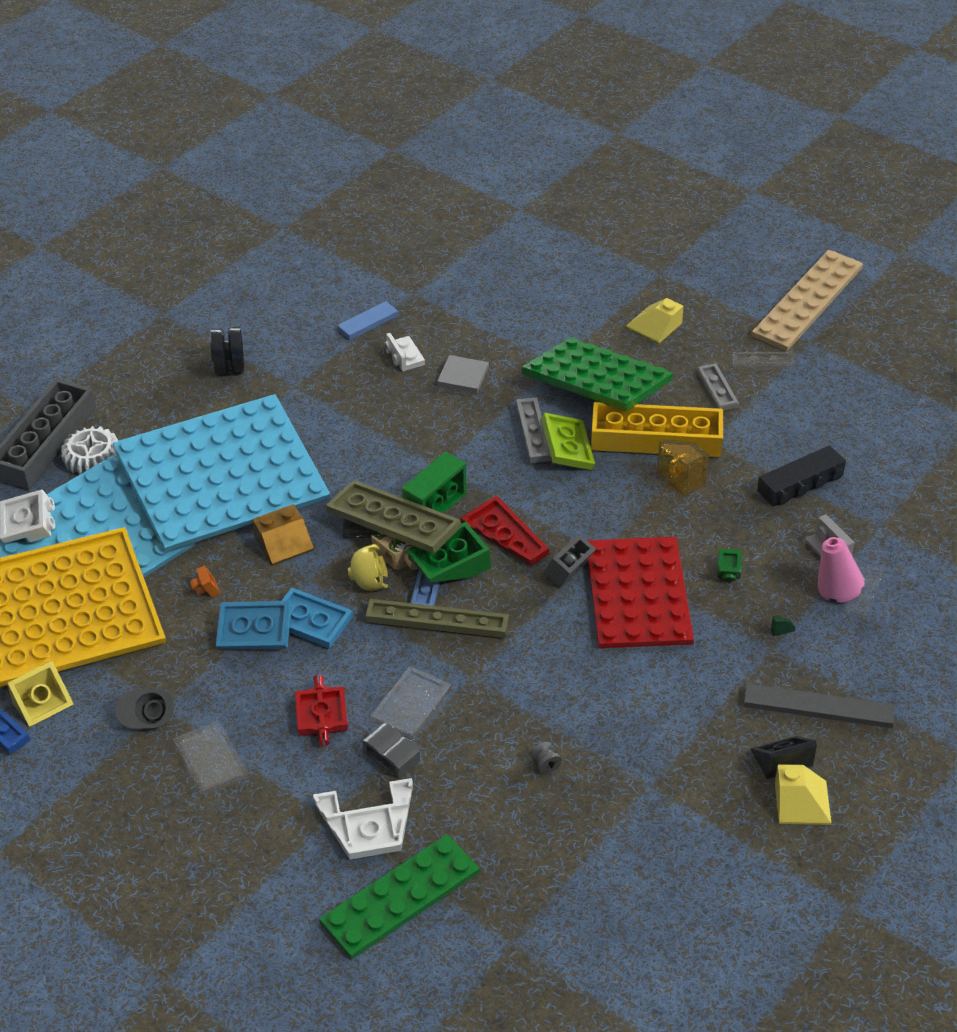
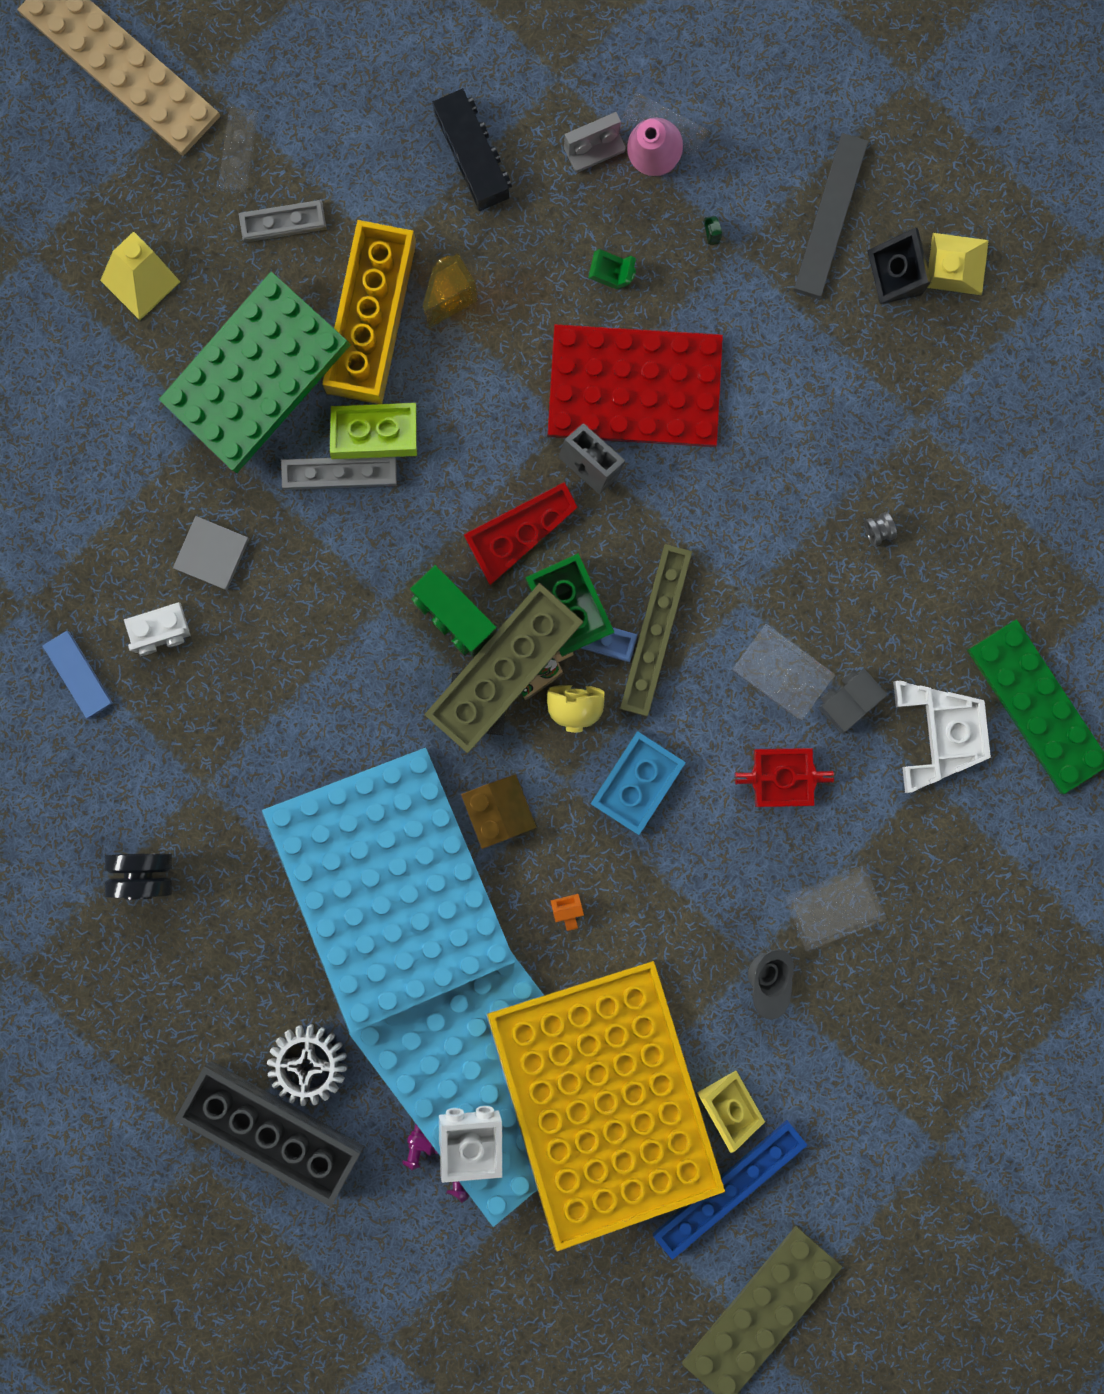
camera: 90 degrees left, 40 degrees up
dark azure plate [216,601,292,650] -> none

